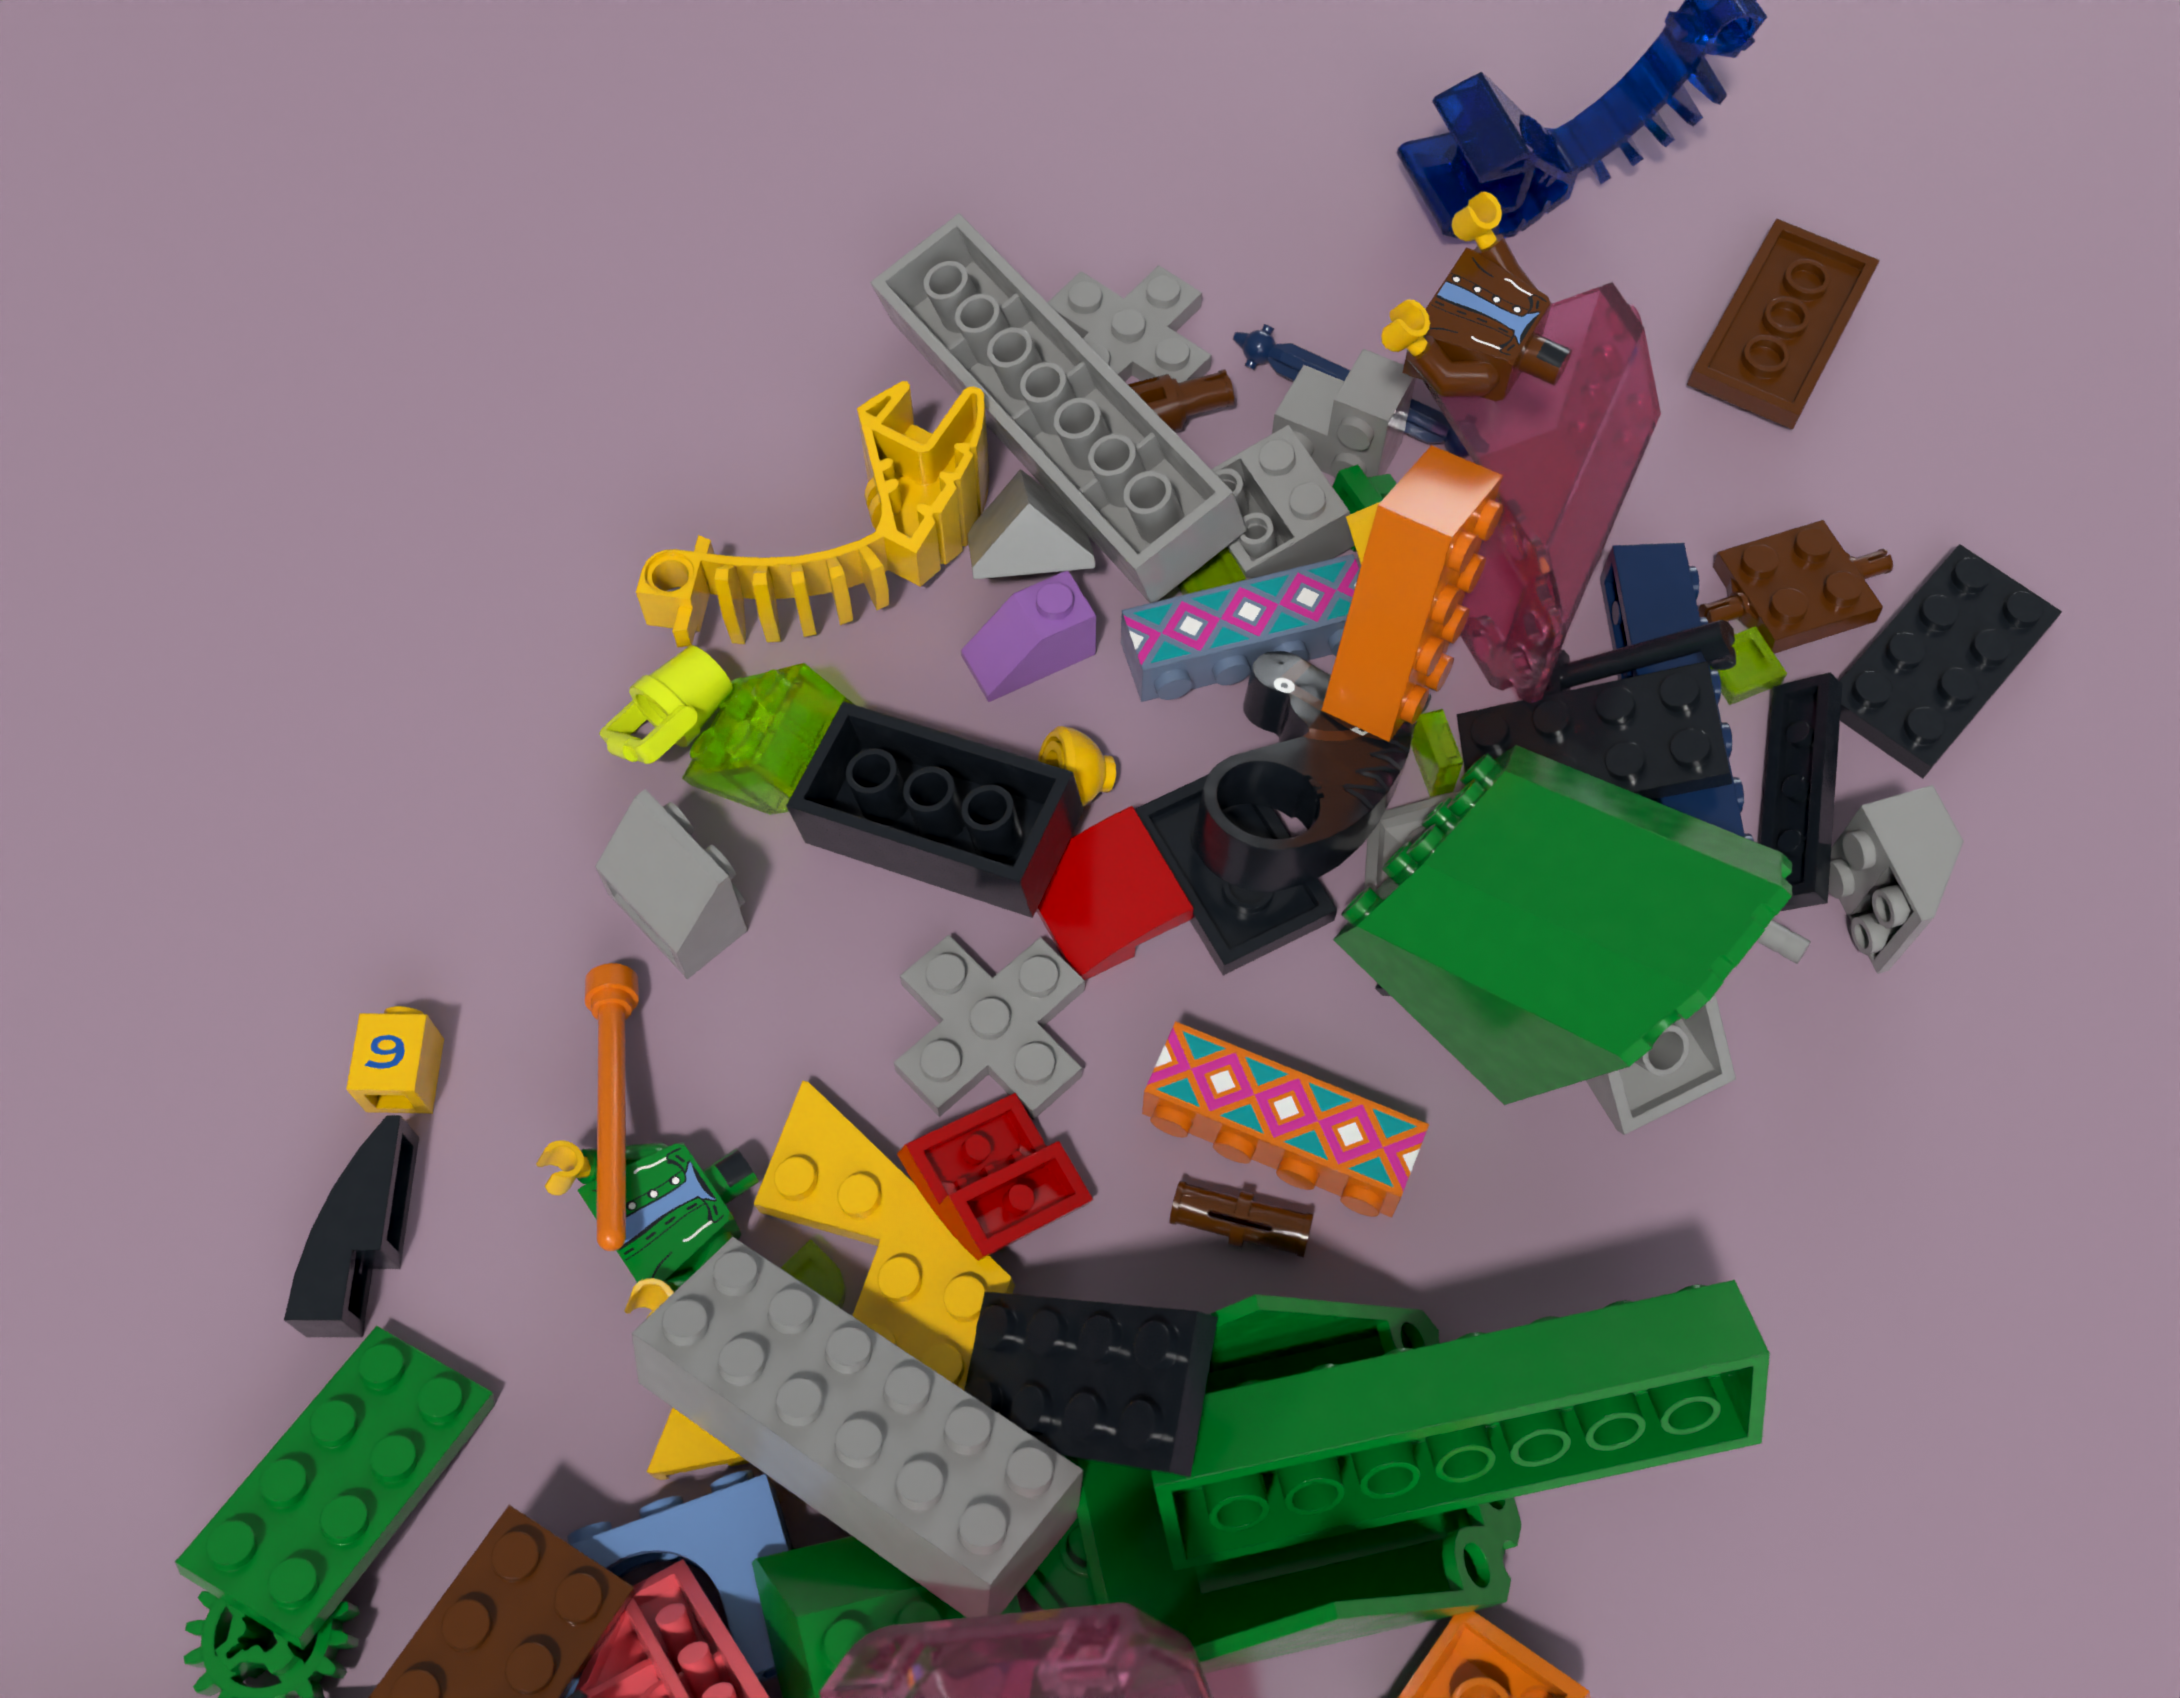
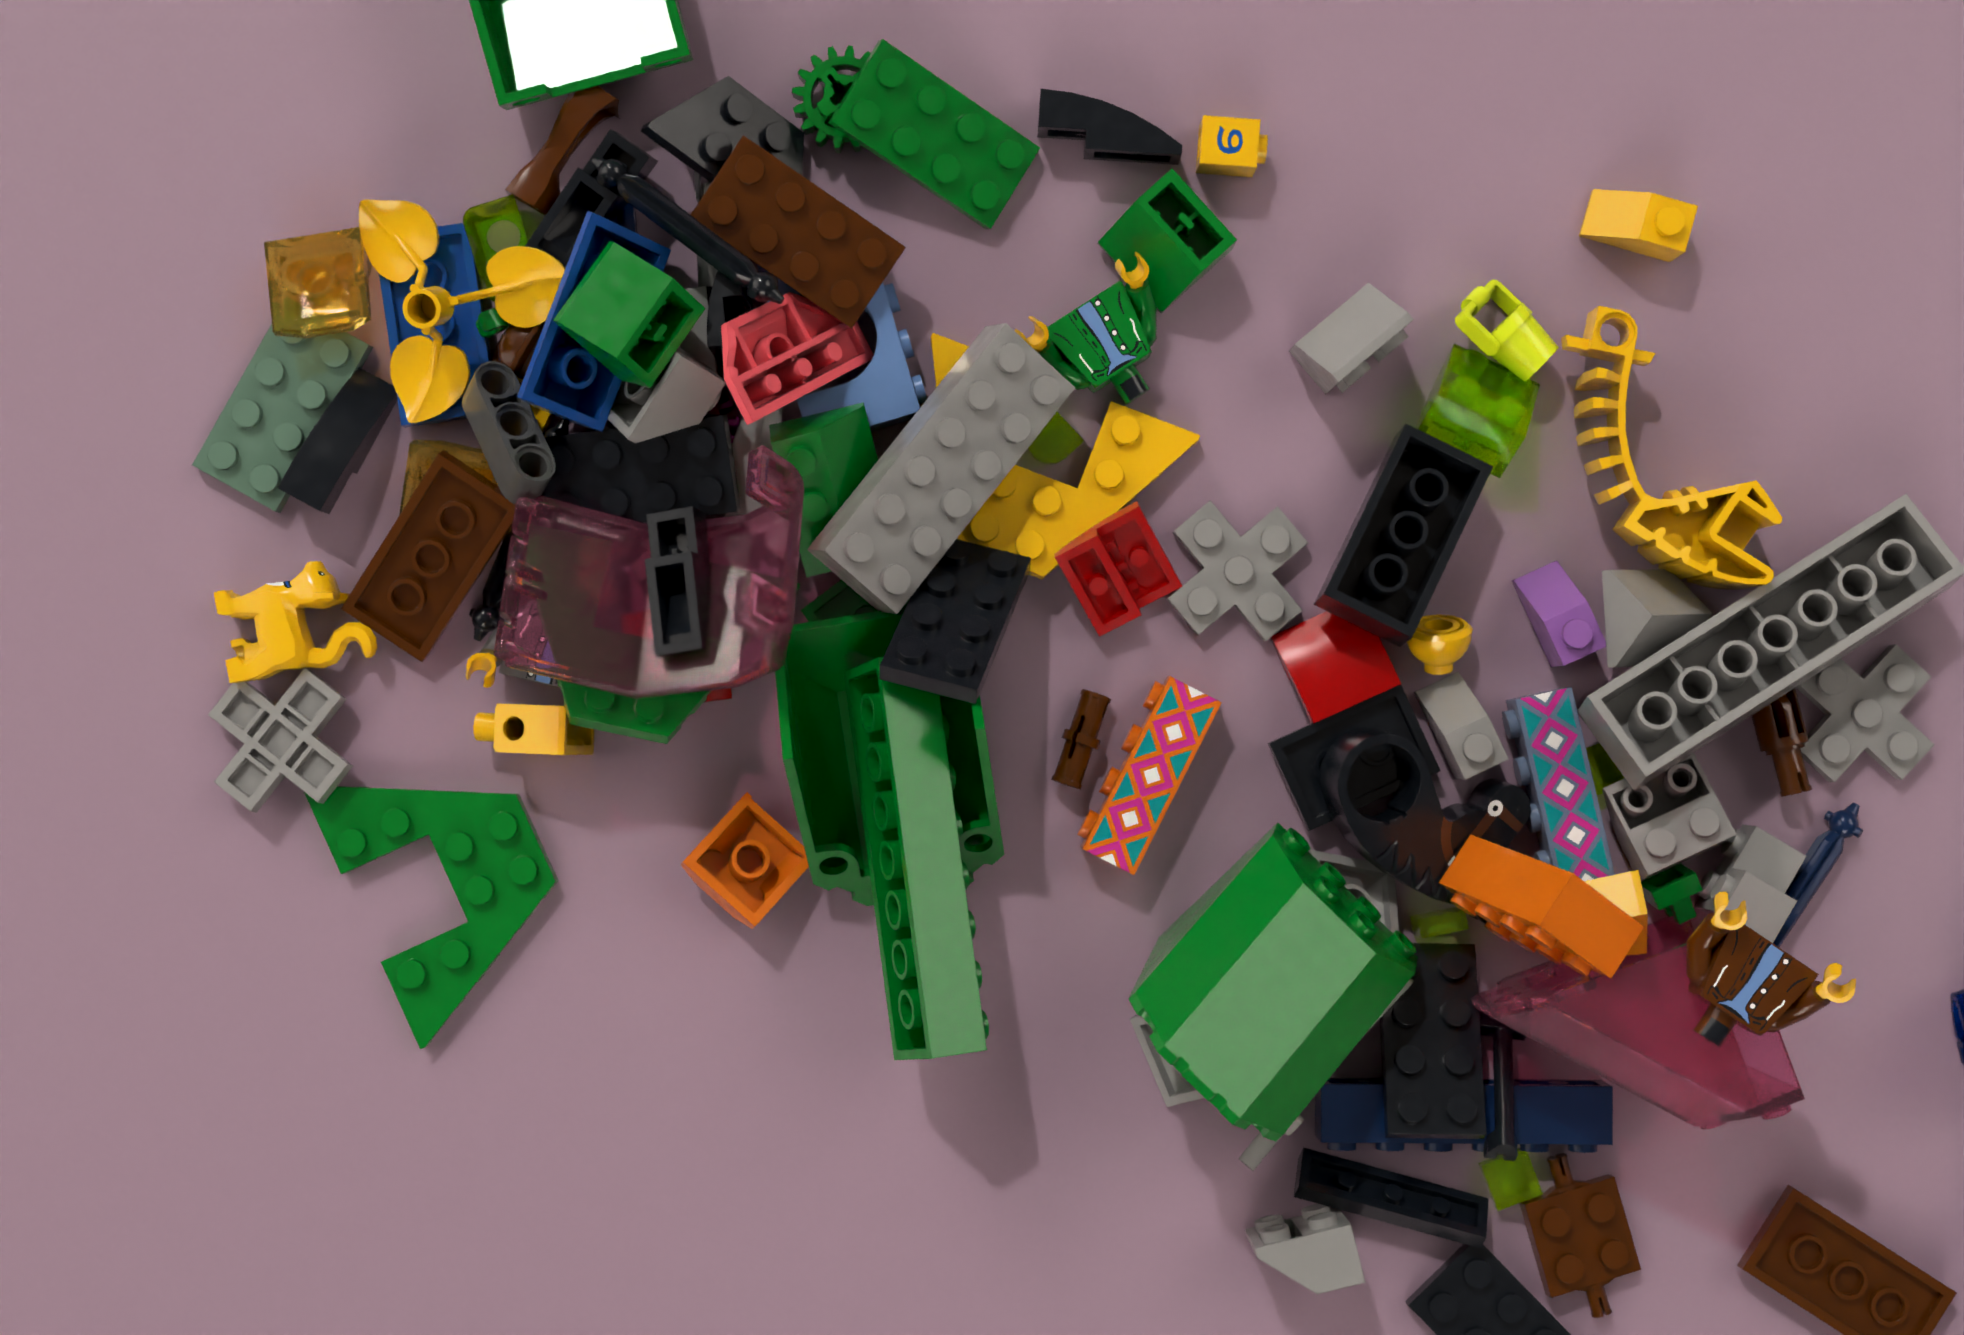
camera: 90 degrees right, 25 degrees up
orange piece [585,963,639,1251] -> none
none -> green slope [1097,168,1237,314]
none -> light grey slope [1414,672,1509,780]
none -> yellow slope [1579,189,1698,262]

